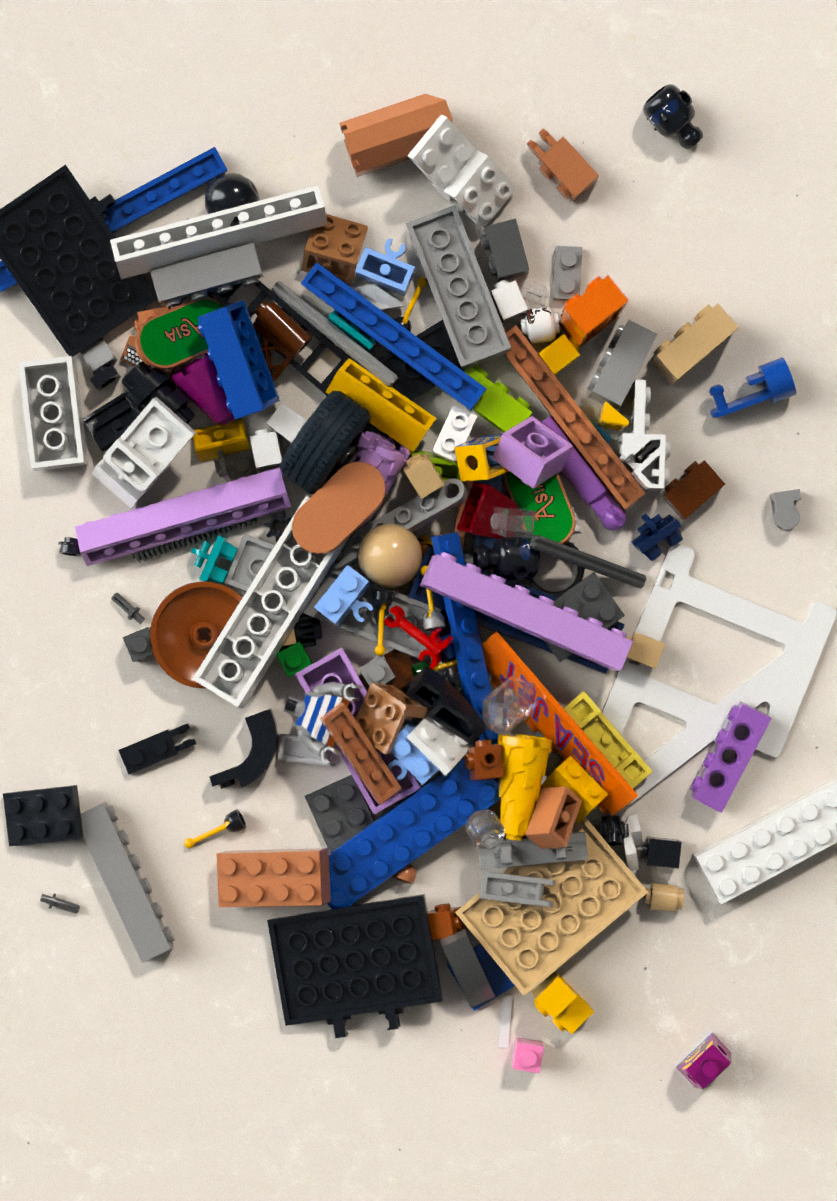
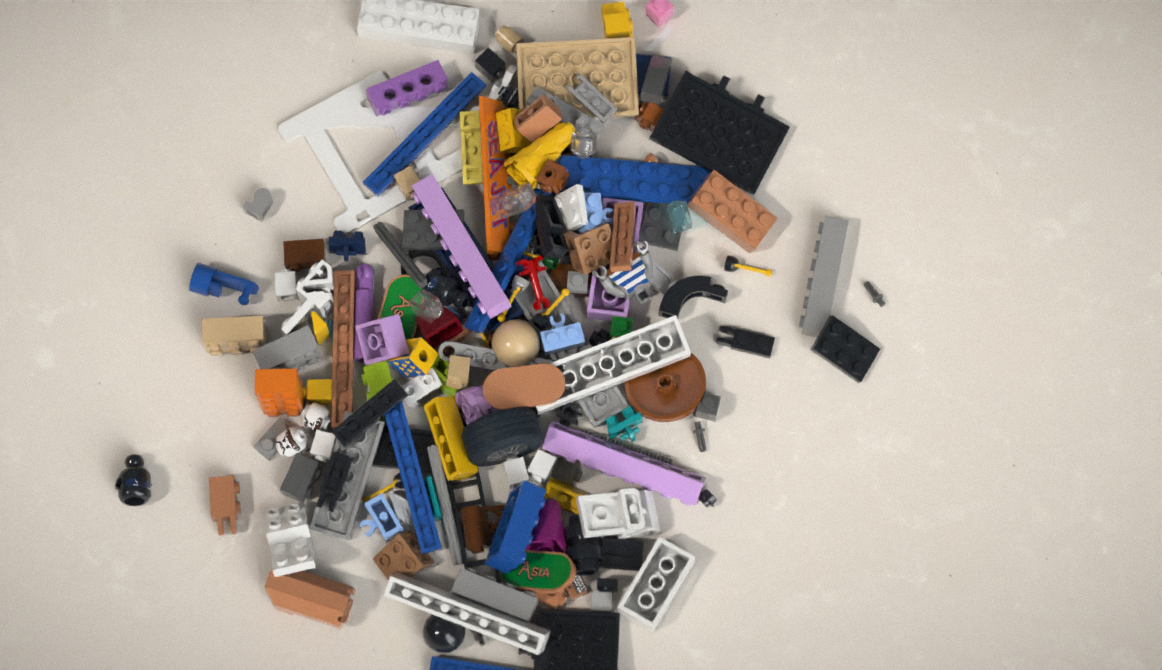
camera: 140 degrees left, 15 degrees down
none -> white brick [275,269,298,302]
none -> white head [276,427,306,457]
none -> black hinge [317,451,353,512]
none -> black plate [331,379,408,448]
none -> blue plate [363,72,486,197]
none -> clear light blue brick [666,200,692,234]

